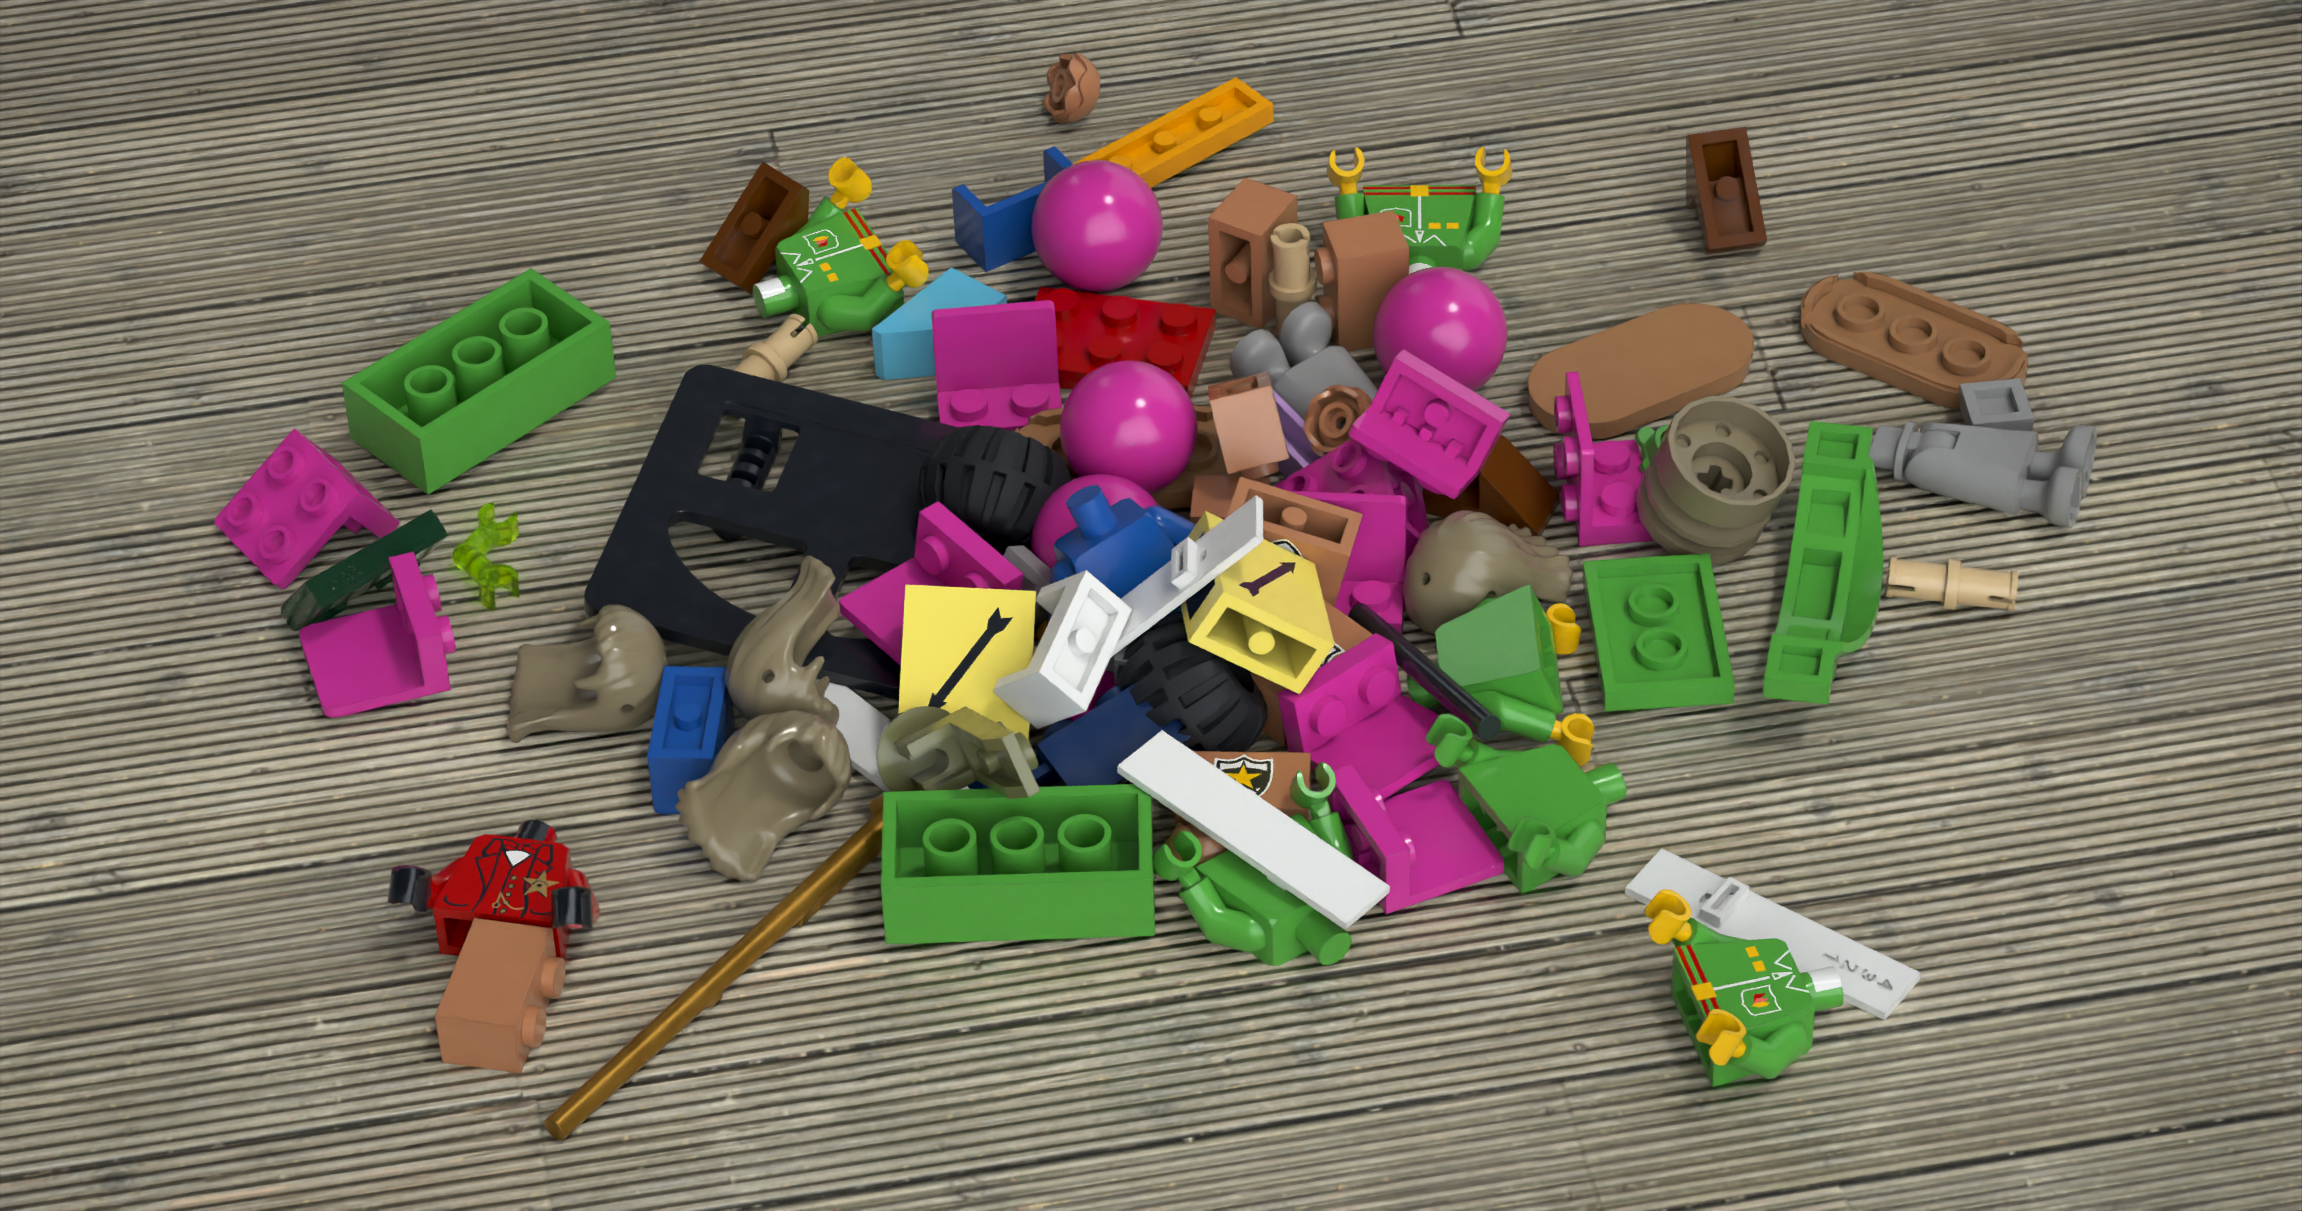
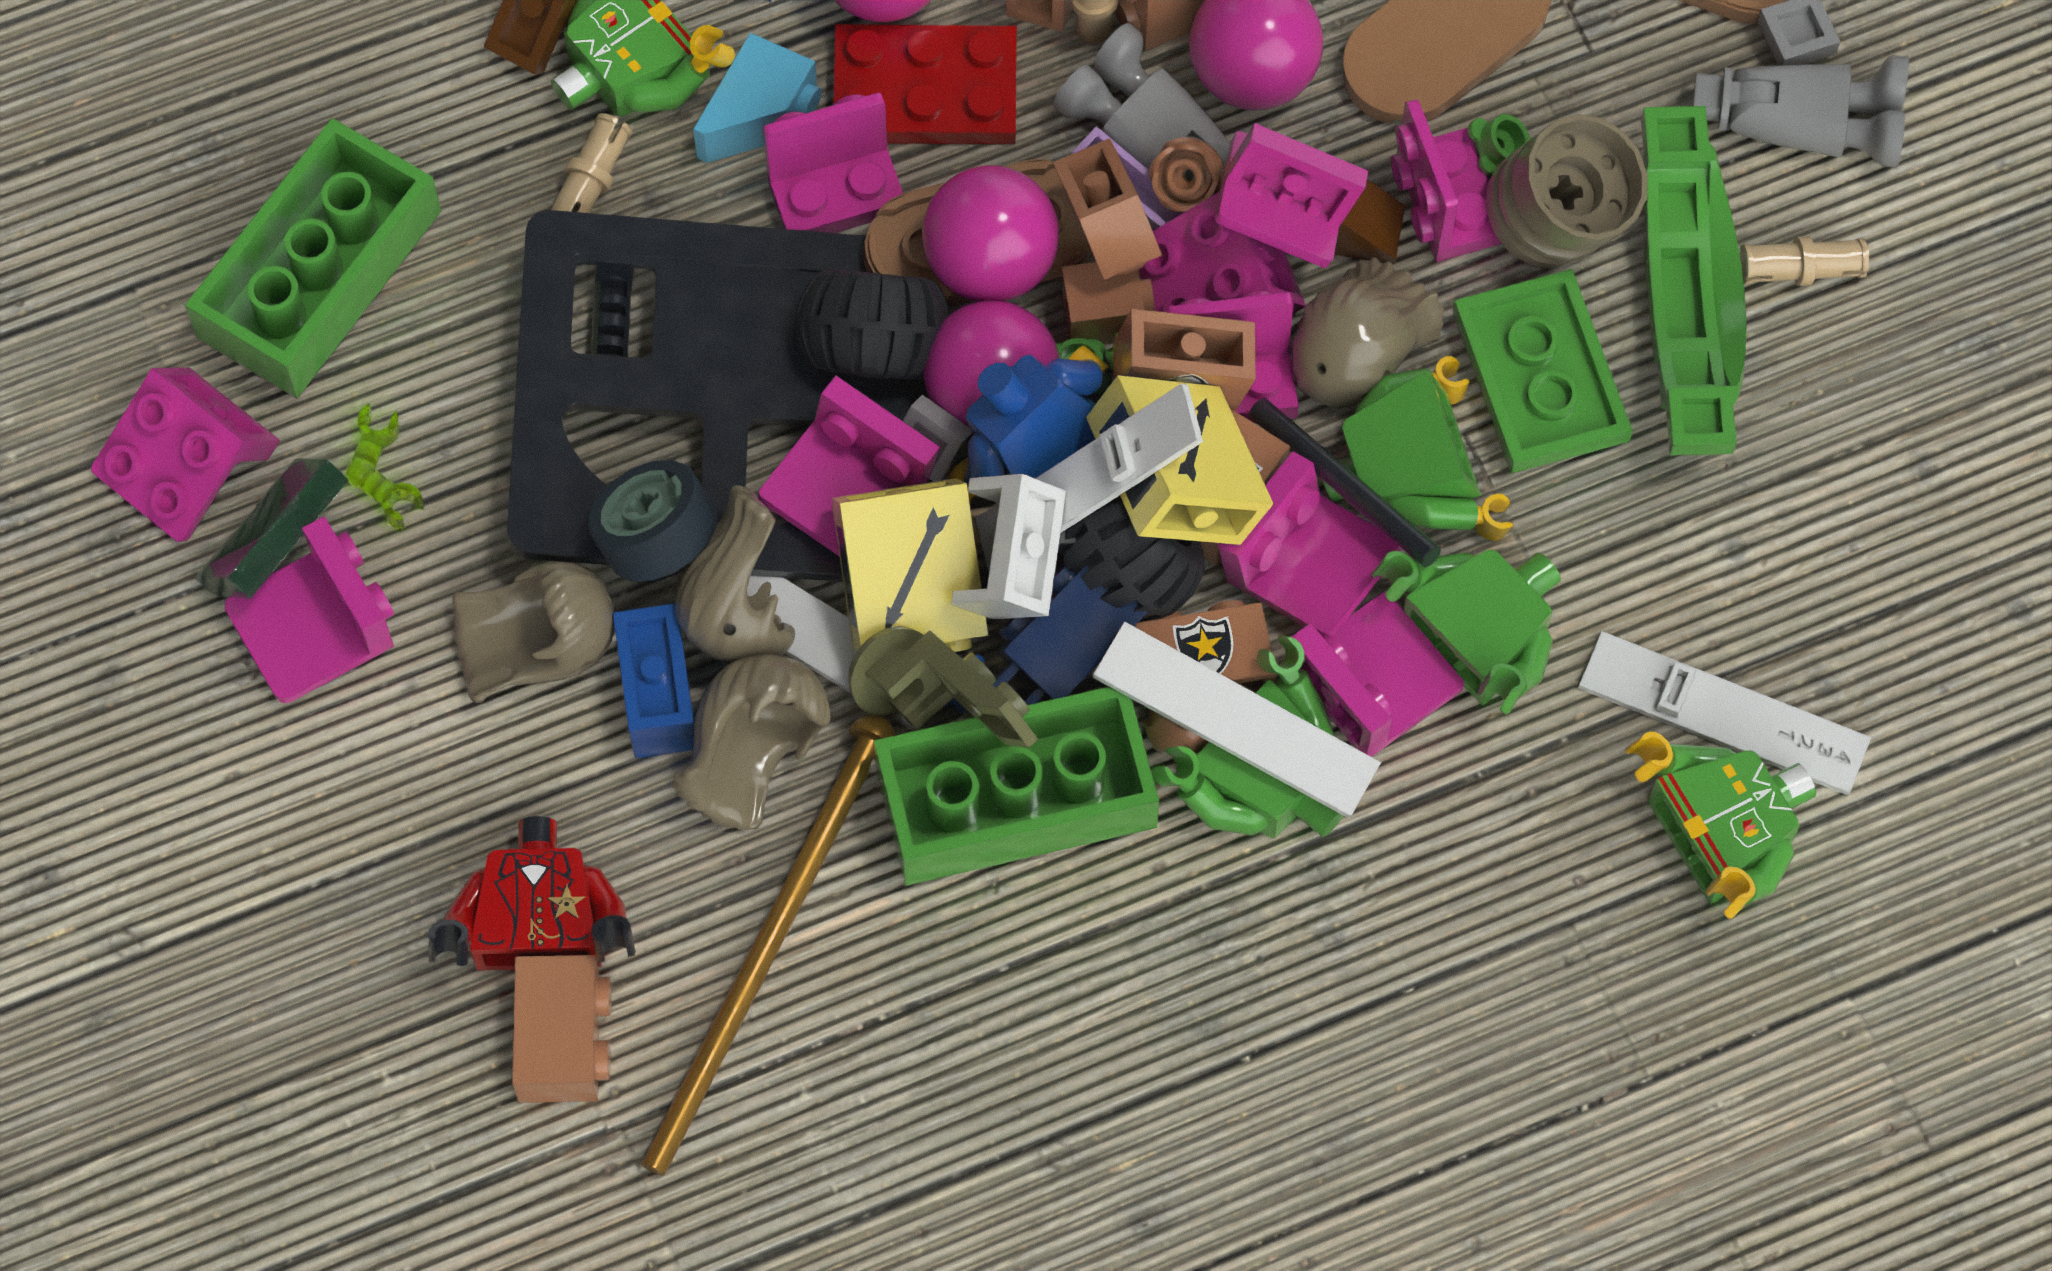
camera: 15 degrees left, 25 degrees up
none -> black wheel [588,460,717,581]

